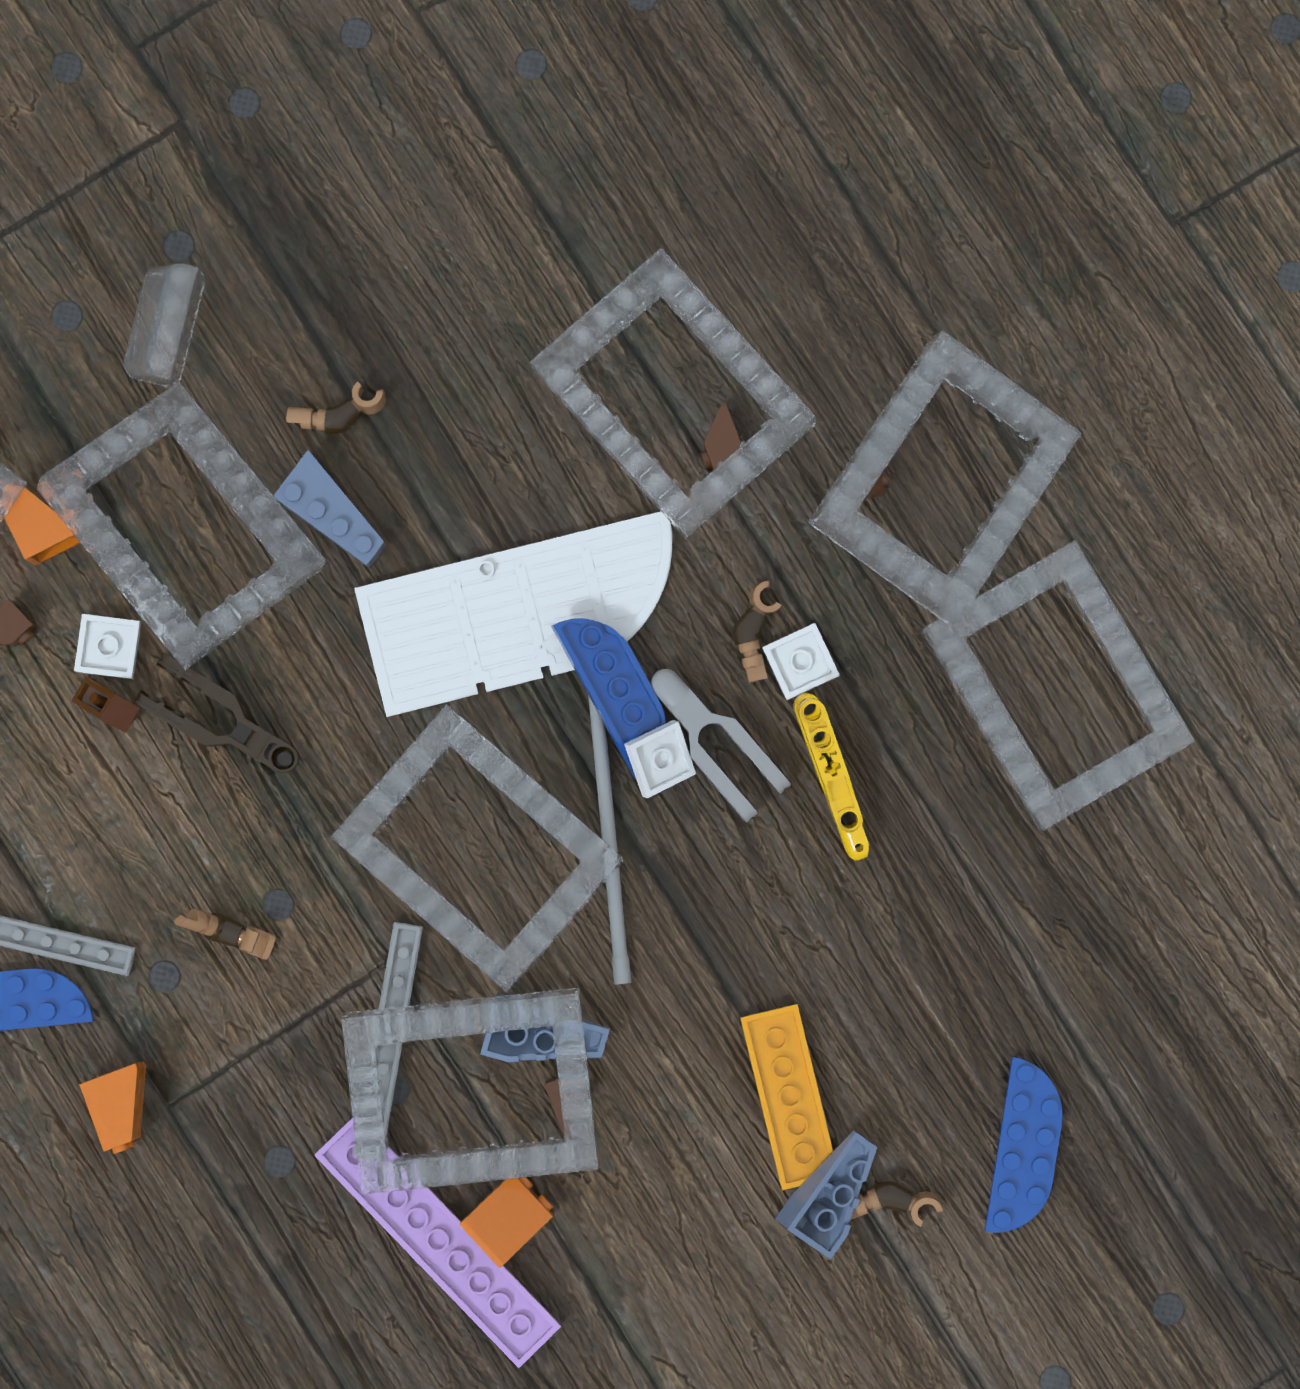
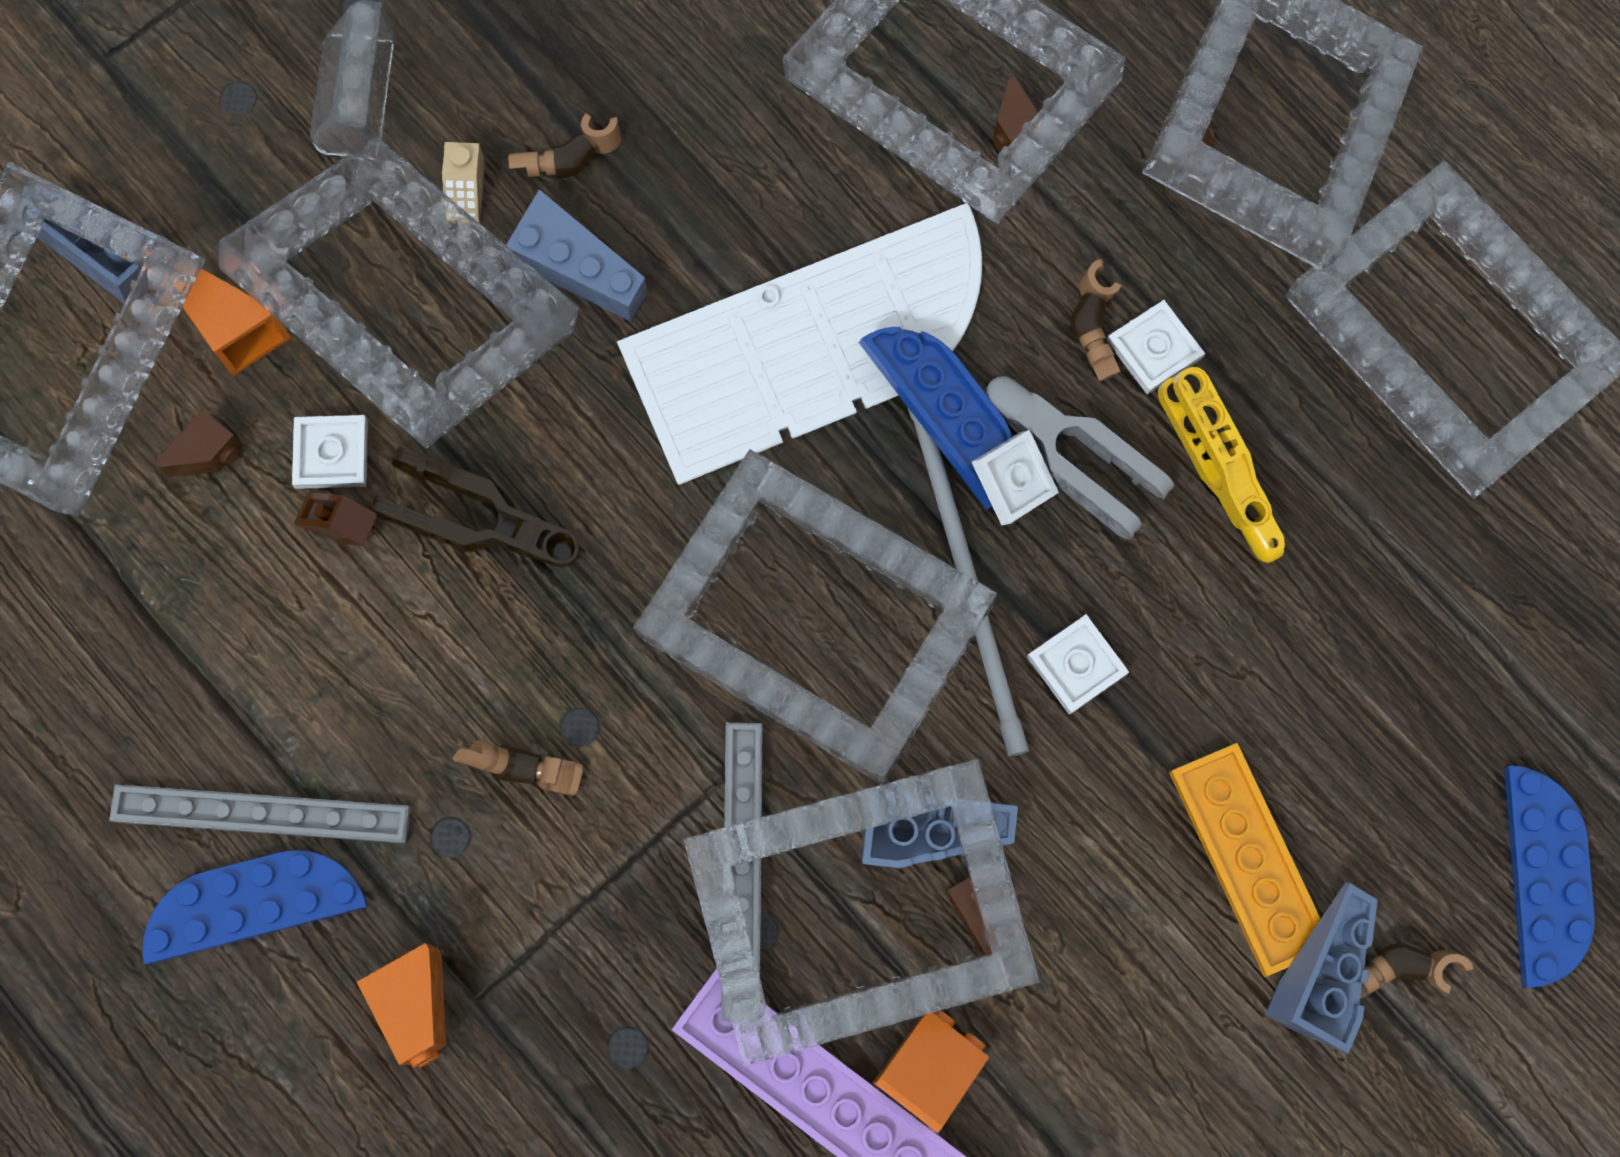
camera: 15 degrees left, 10 degrees down
none -> tan slope [442,142,485,224]
none -> white plate [1027,614,1129,715]

